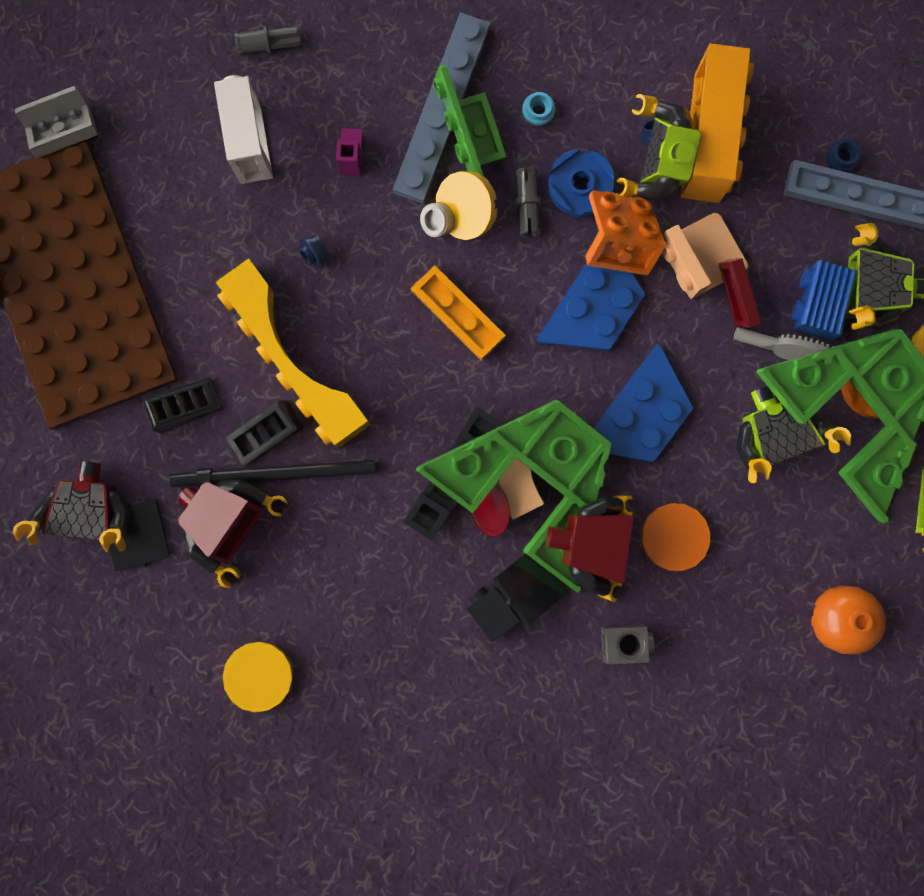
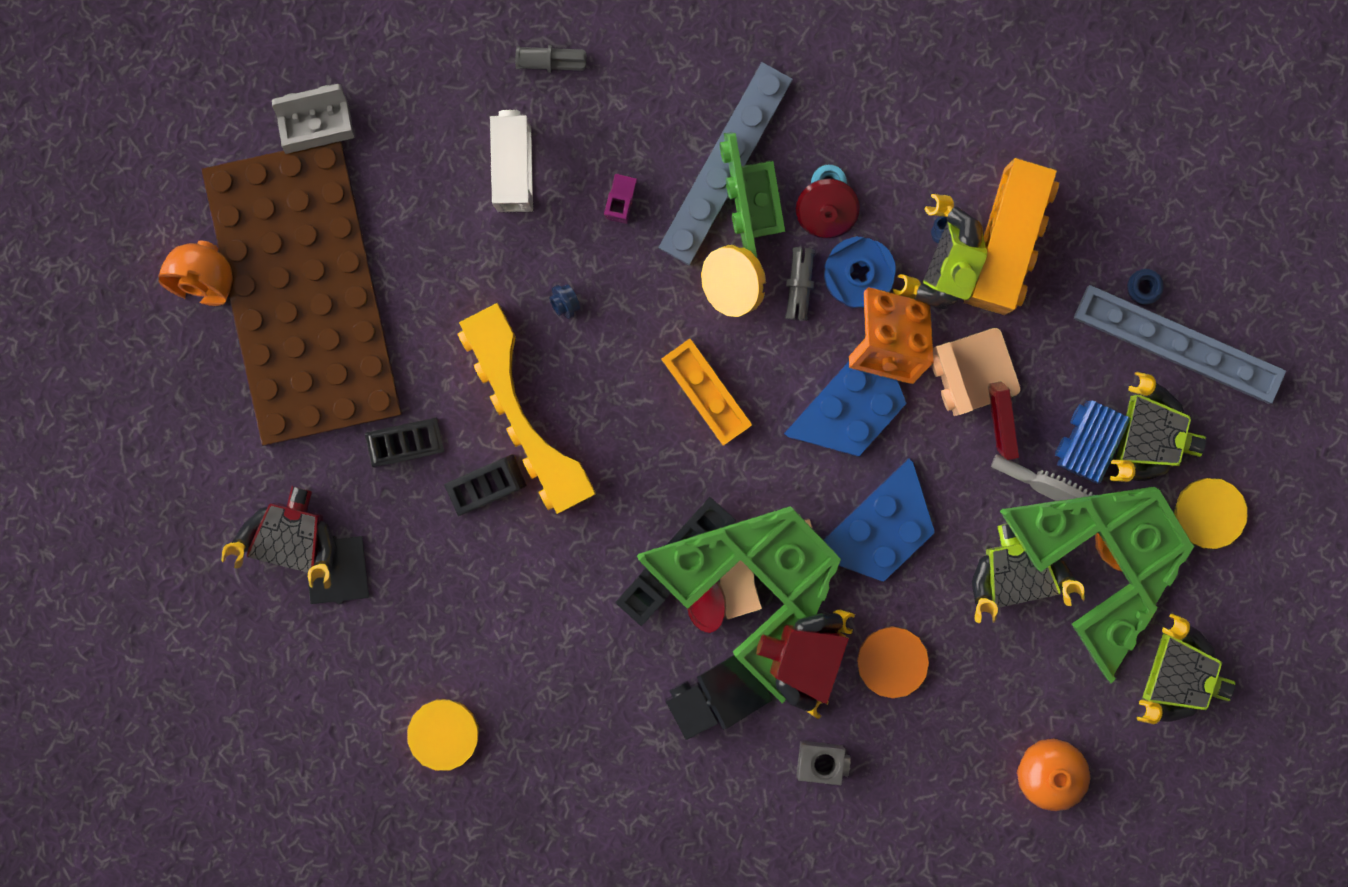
camera: 15 degrees right, 5 degrees up
black bar [170,460,376,489] -> none
torso [178,480,288,588] -> none
light grey tile [420,202,454,237] -> none
none -> dark red piece [796,179,860,238]

